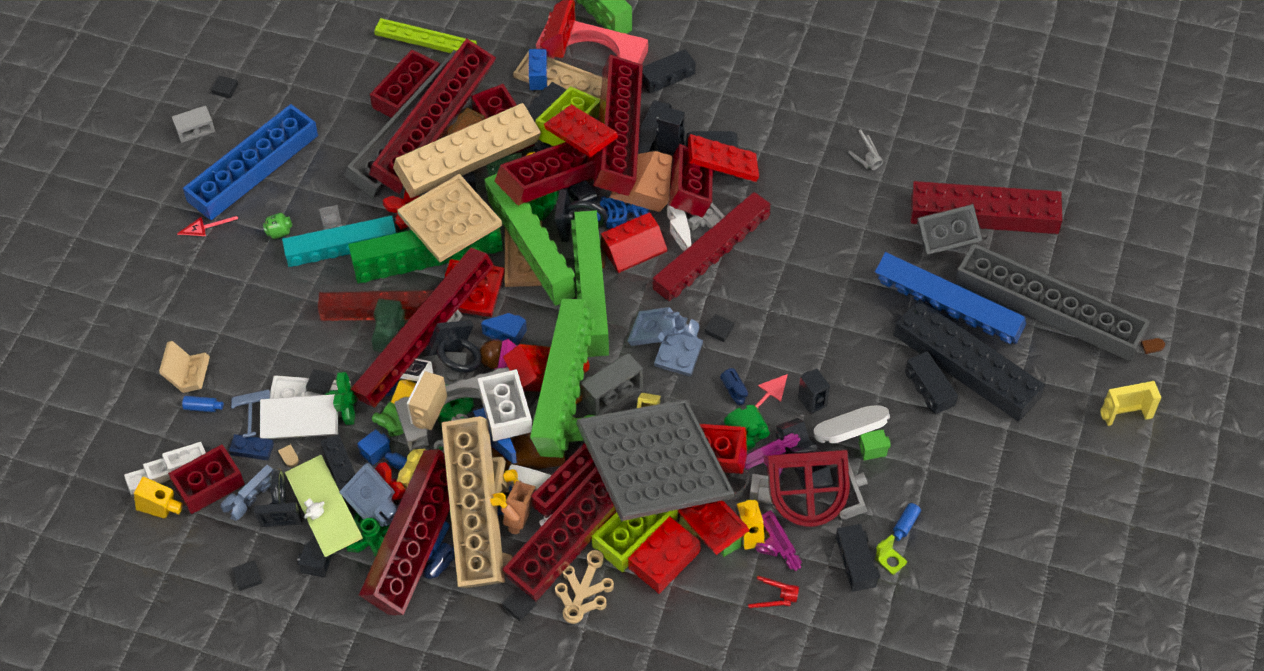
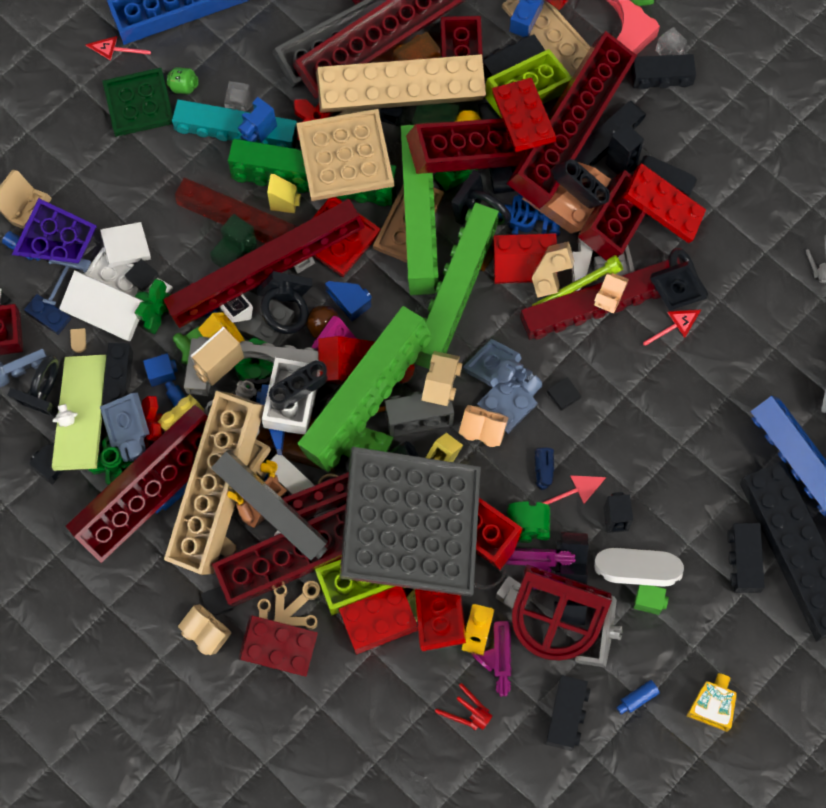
camera: 25 degrees right, 15 degrees up
dark blue hinge [423,543,455,579] -> none
lime bracket [875,534,907,575] -> none
none -> dark purple wedge [12,198,97,263]
none -> white tile [100,222,151,267]
none -> dark green plate [102,68,173,137]
none -> tan brick [178,604,232,655]
none -> dark grey brick [211,450,328,560]
none -> blue hips [238,97,277,143]
none -> dark red brick [238,615,318,677]
none -> light yellow slope [267,174,301,213]
none -> black beam [269,360,328,410]
none -> tan brick [421,351,462,406]
none -> light nougat brick [459,405,509,447]
none -> tan brick [532,241,574,298]
none -> lime piece [532,255,623,306]
none -> black beam [552,159,610,209]
none -> light nougat brick [594,273,629,313]
none -> piece [643,310,701,346]
none -> black tile [650,248,708,311]
none -> clear brick [656,27,687,56]
none -> torso [687,673,736,732]

